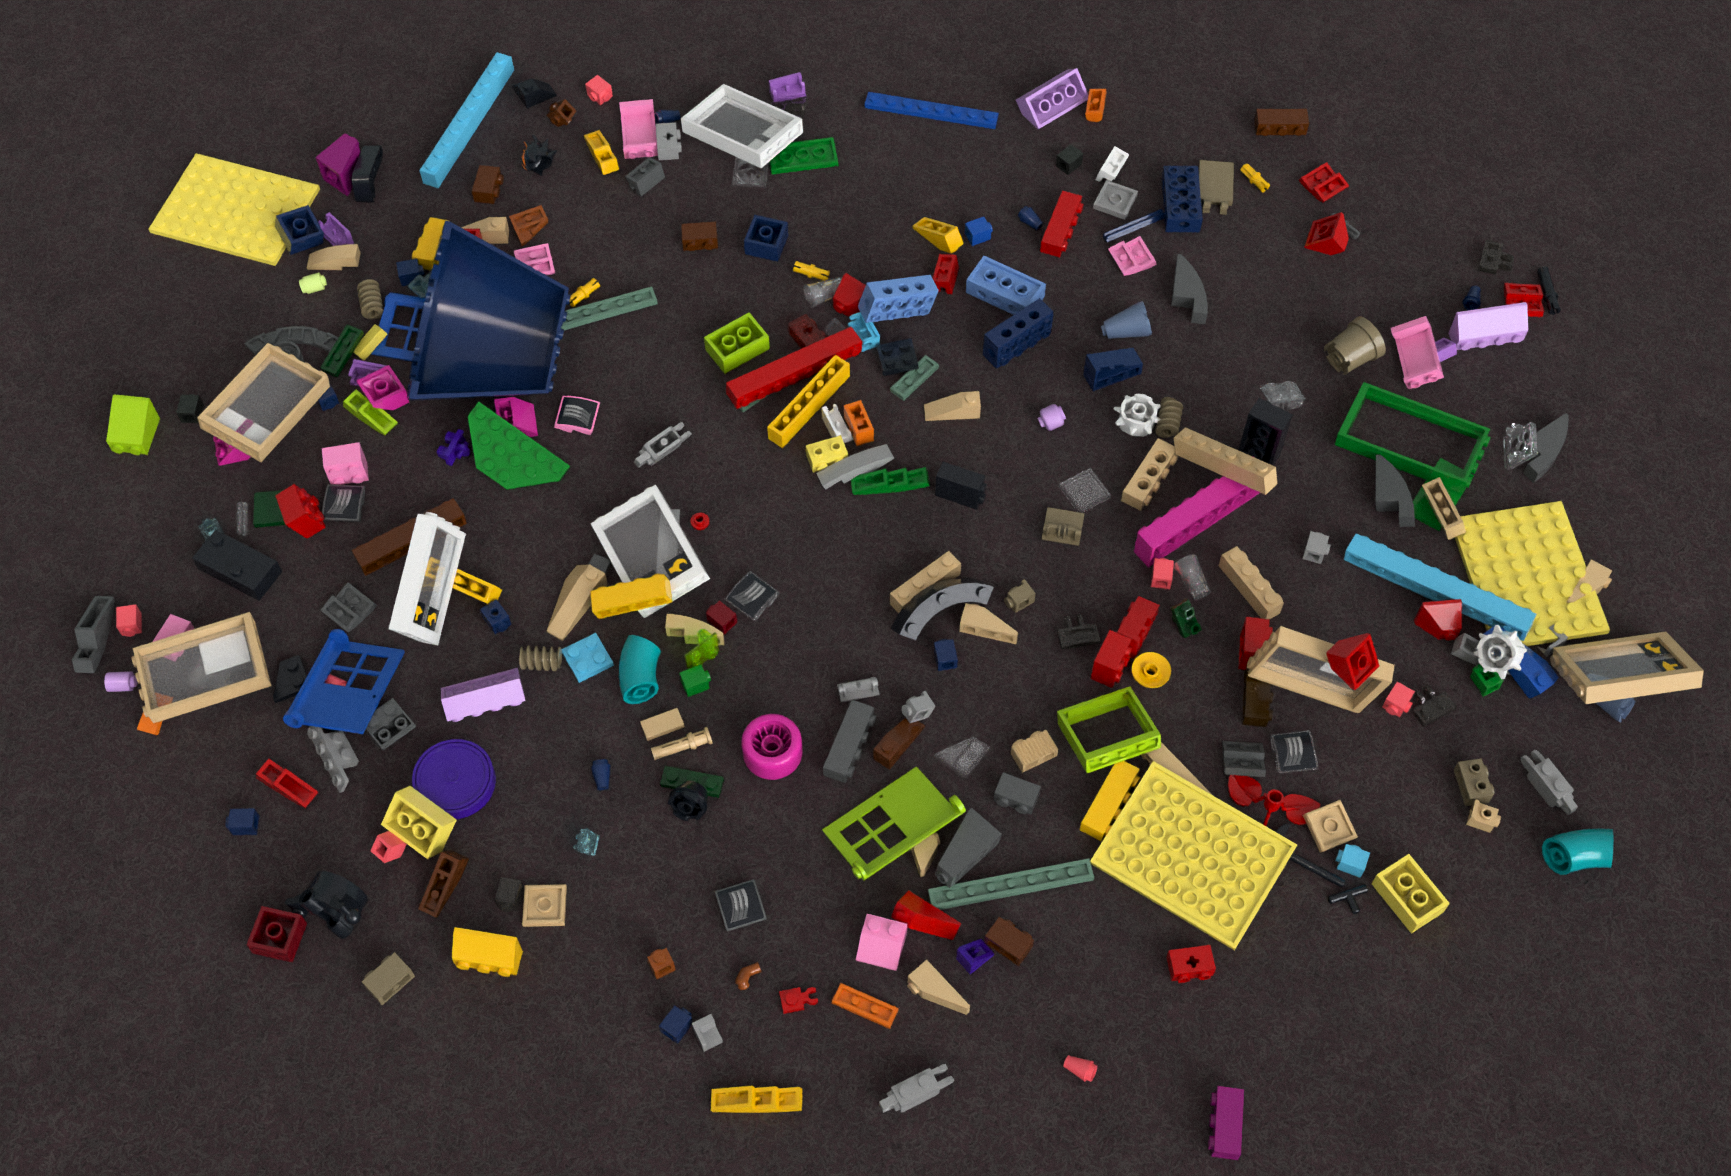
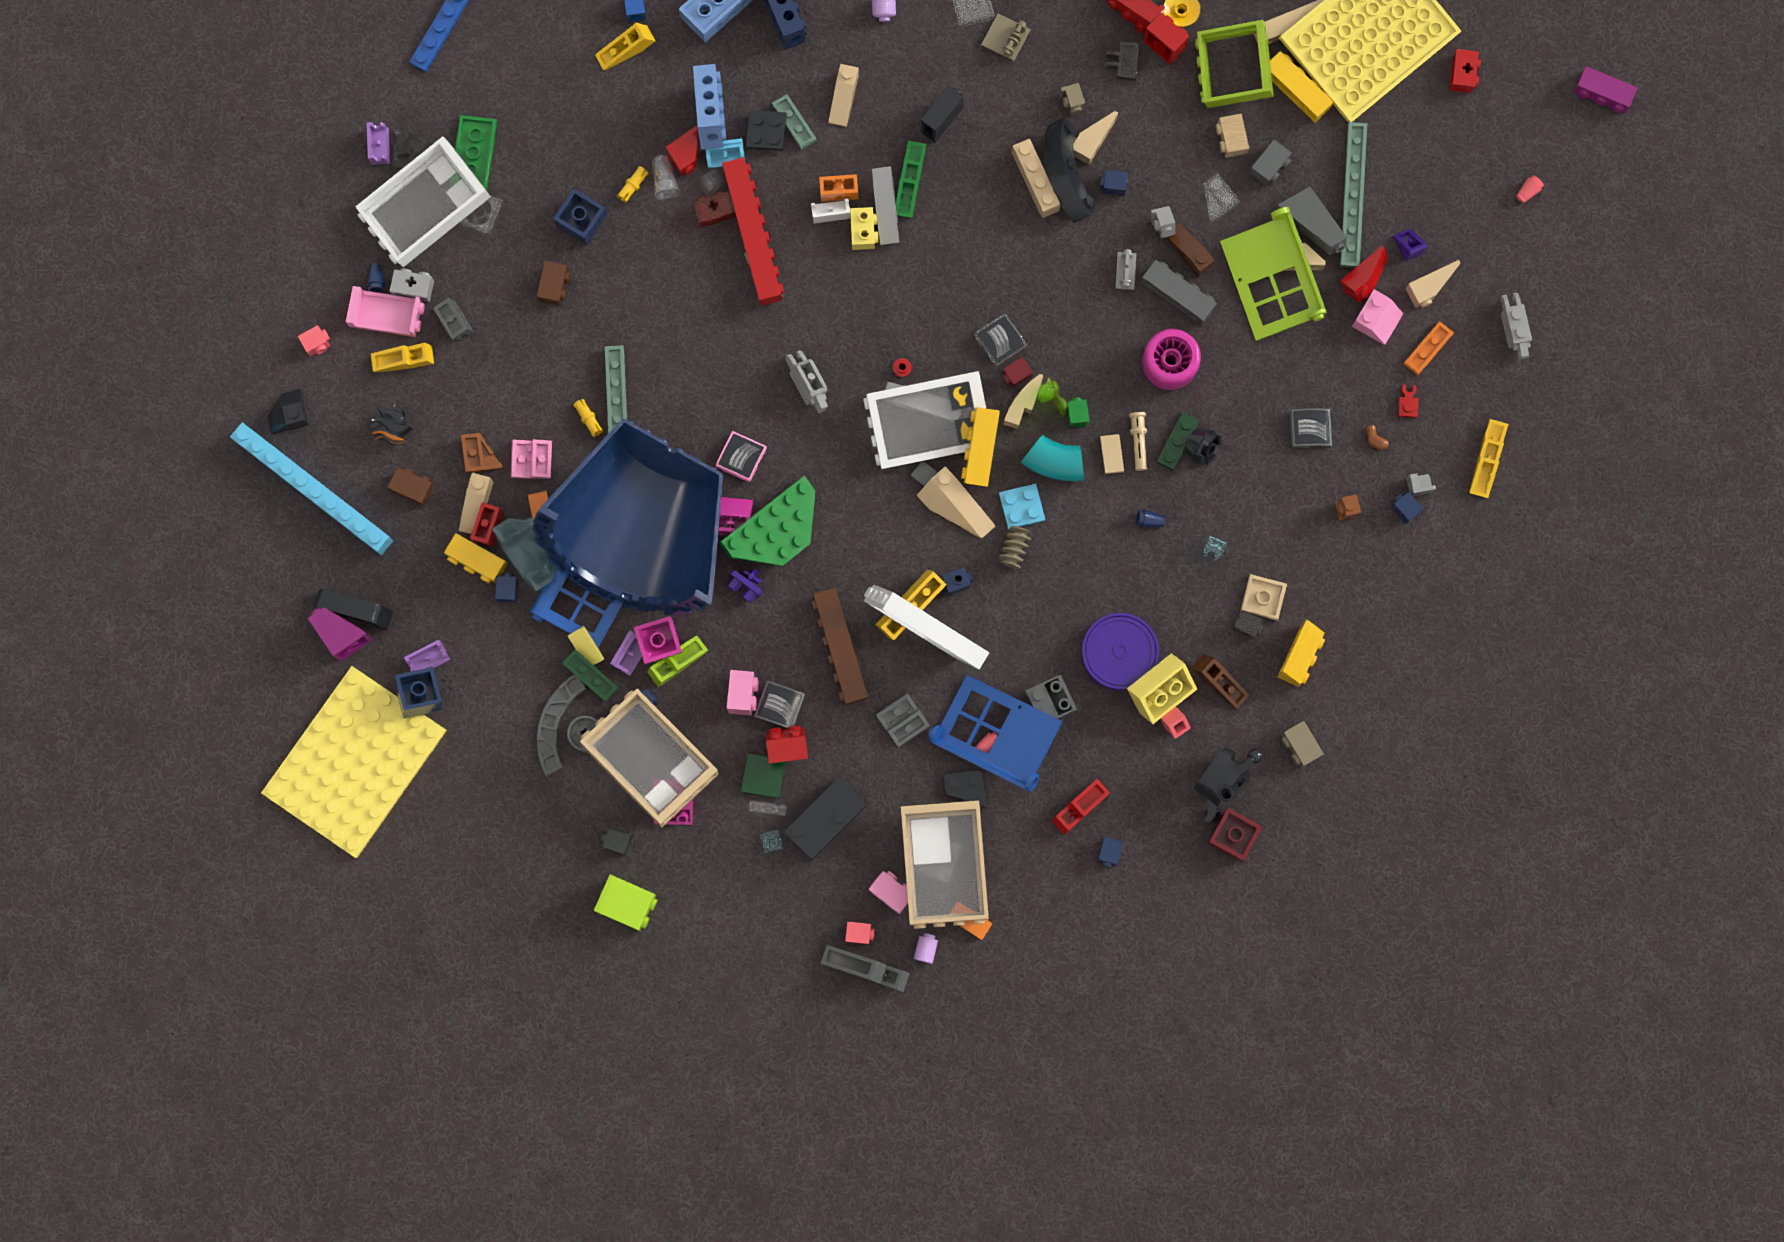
camera: 75 degrees left, 20 degrees up
yellowish green brick [299,272,327,294] -> none
tan slope [307,244,361,270] -> none
light grey bracket [307,726,359,793] -> none
dark tan piece [357,279,383,319] -> none
lavender slope [441,668,525,722] -> none
reddish brown brick [546,99,576,127] -> none
lime brick [704,313,770,374] -> none
yellow brick [767,355,850,448] -> none
red hinge [932,254,959,294] -> none
reddish brown brick [984,917,1034,966] -> none

